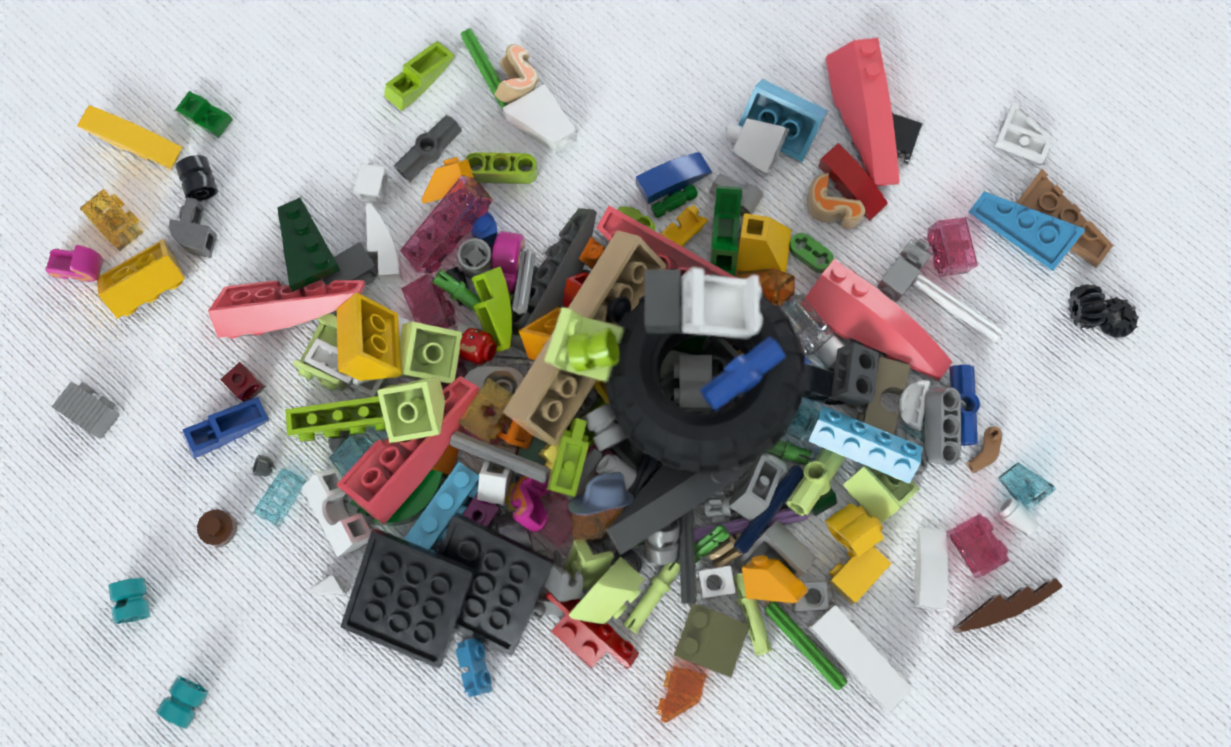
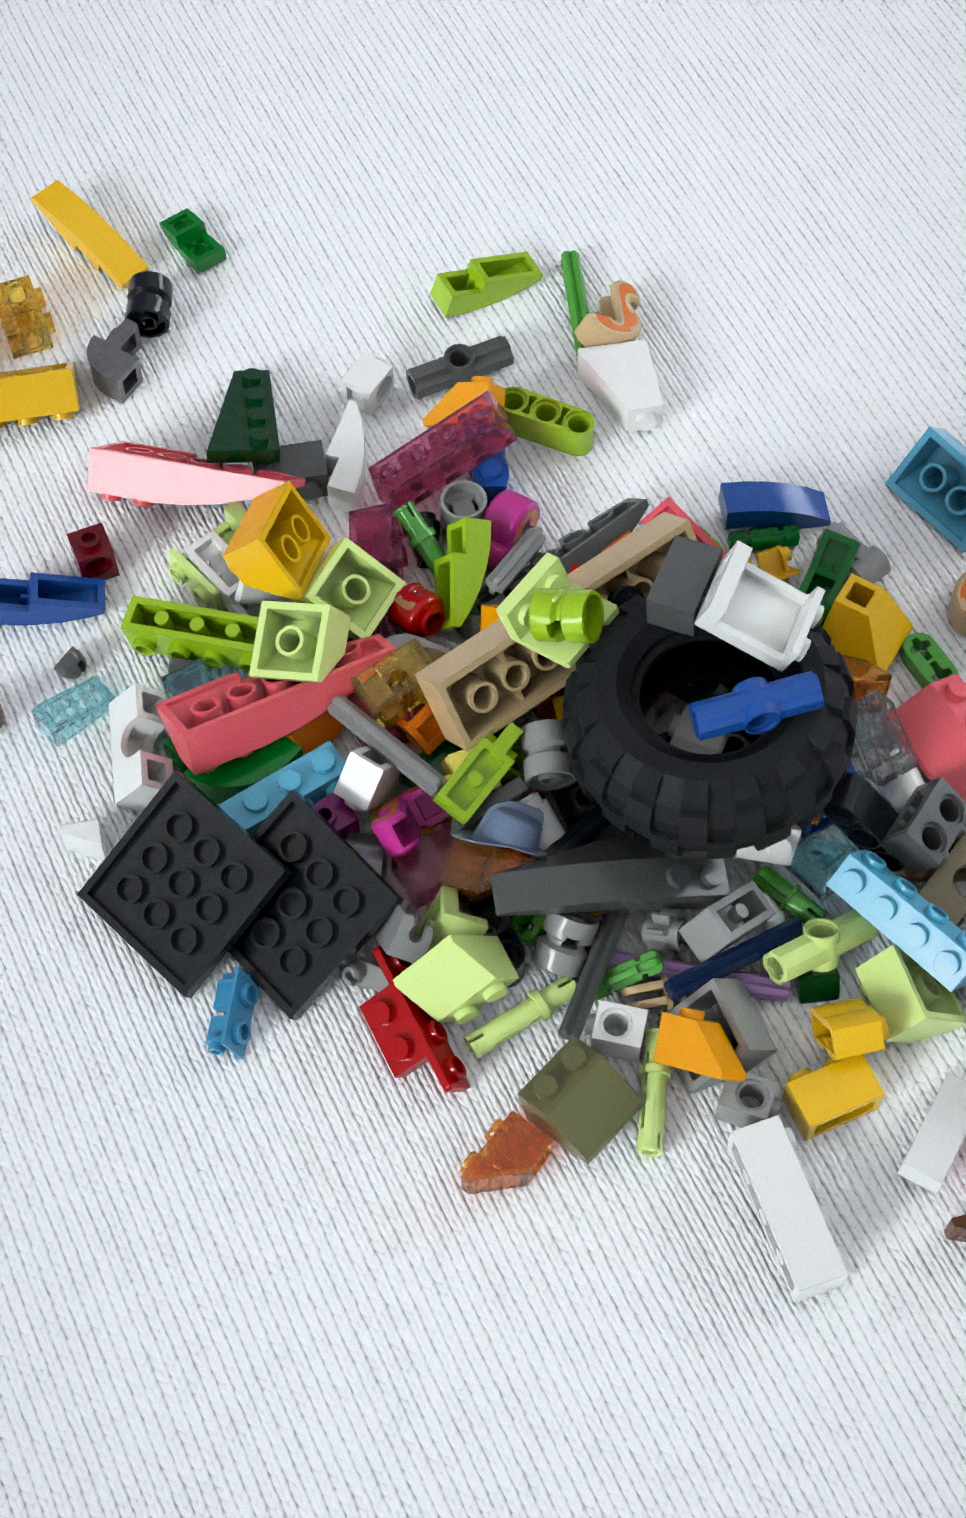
camera: 20 degrees right, 15 degrees down
white torso [725,118,790,173] -> none
bright green axle [764,601,848,690] -> none

